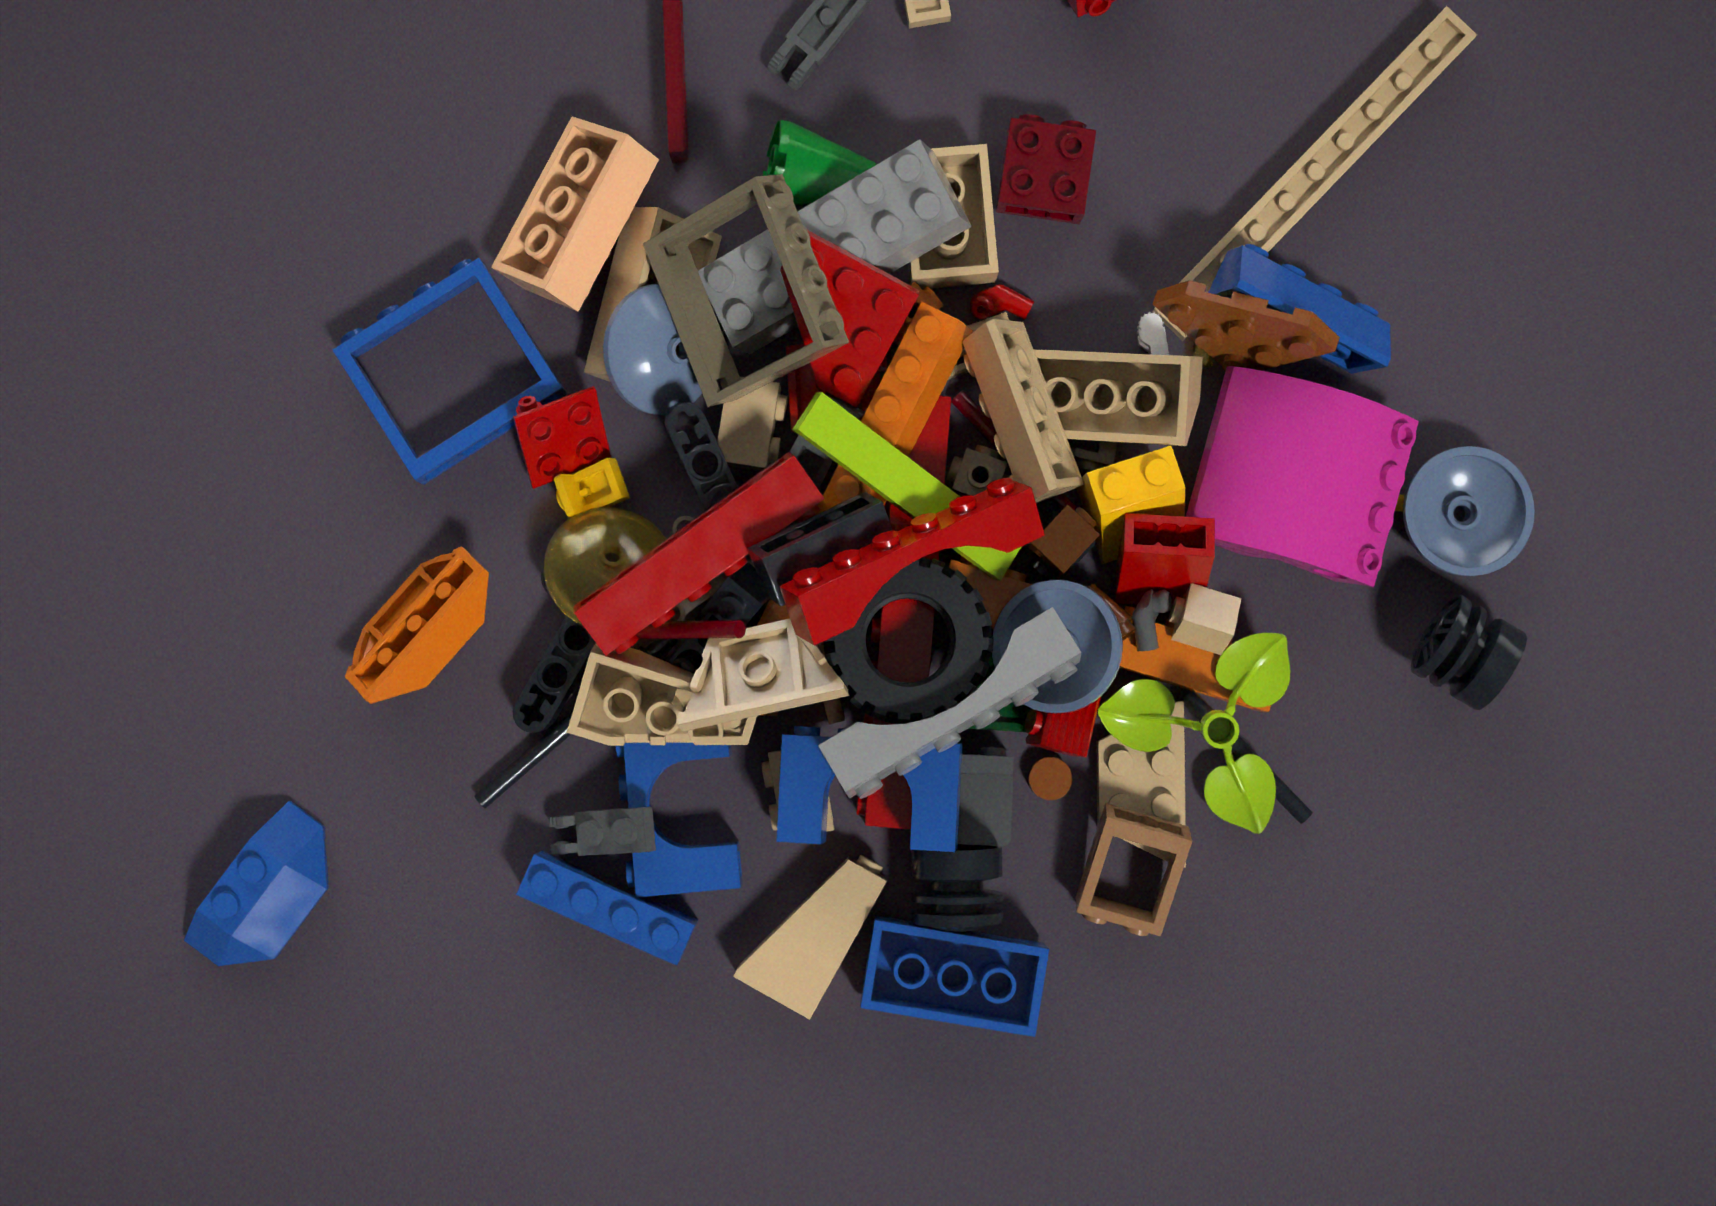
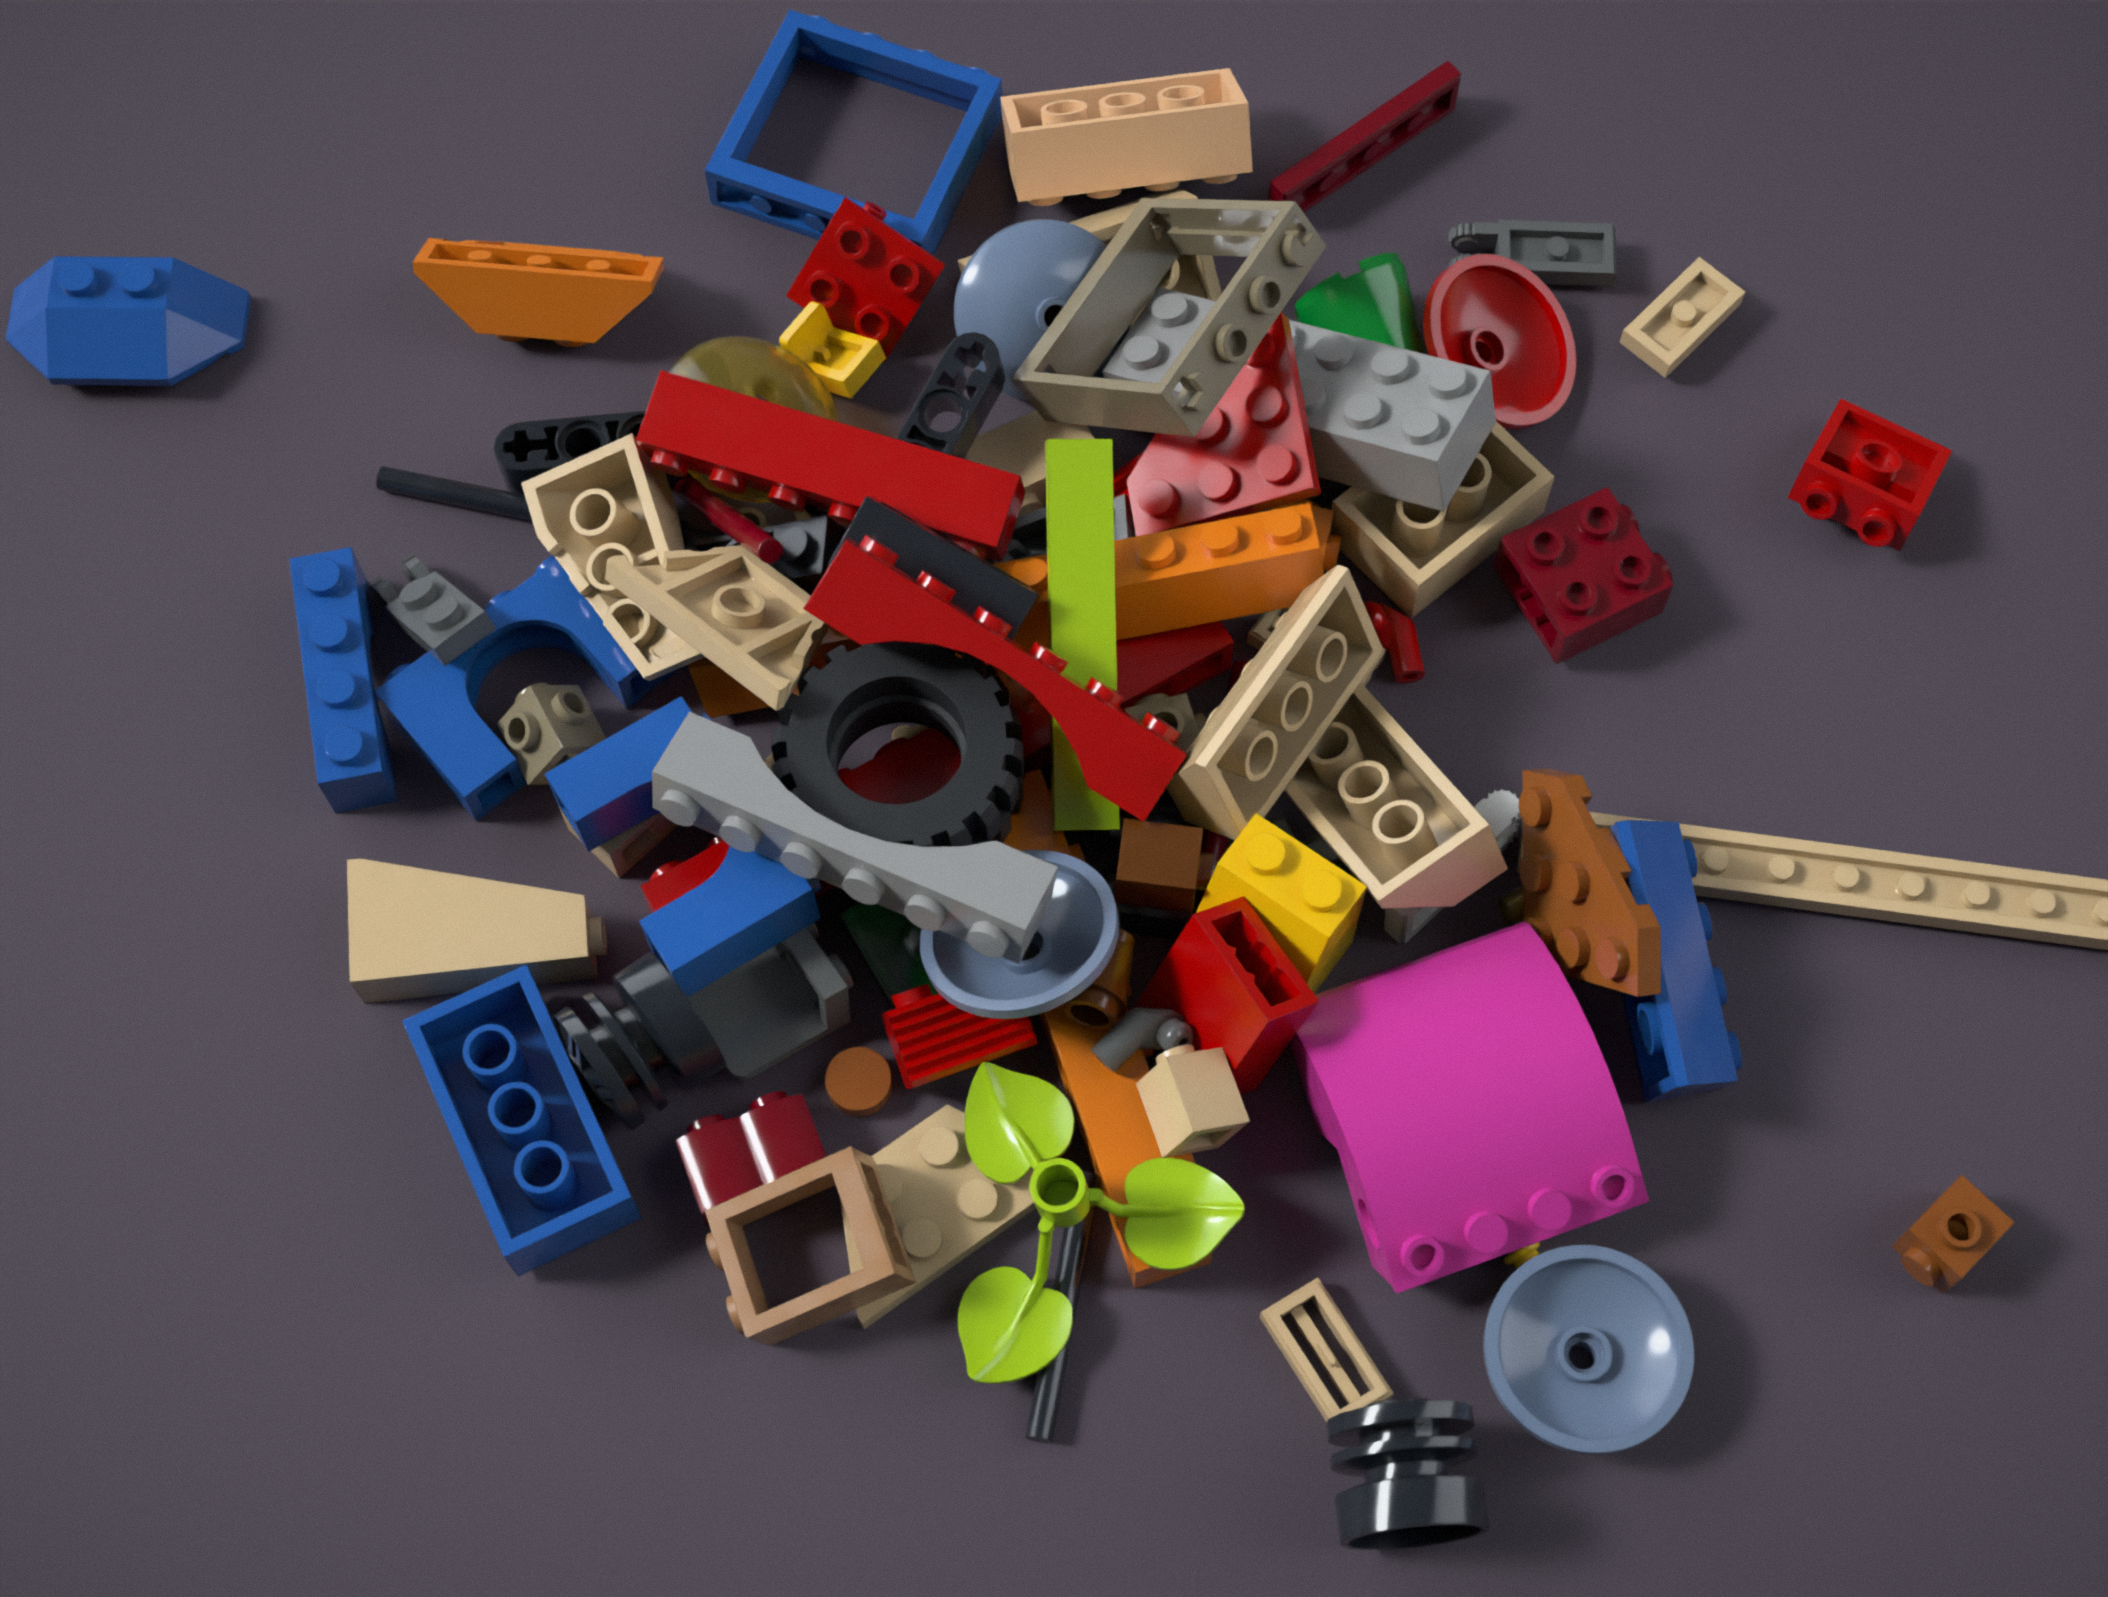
camera: 60 degrees right, 20 degrees down
none -> dark tan brick [497,683,607,785]
none -> dark red brick [675,1091,826,1226]
none -> tan tile [1259,1277,1393,1422]
none -> red dish [1423,254,1576,429]
none -> dark orange brick [1891,1175,2015,1294]

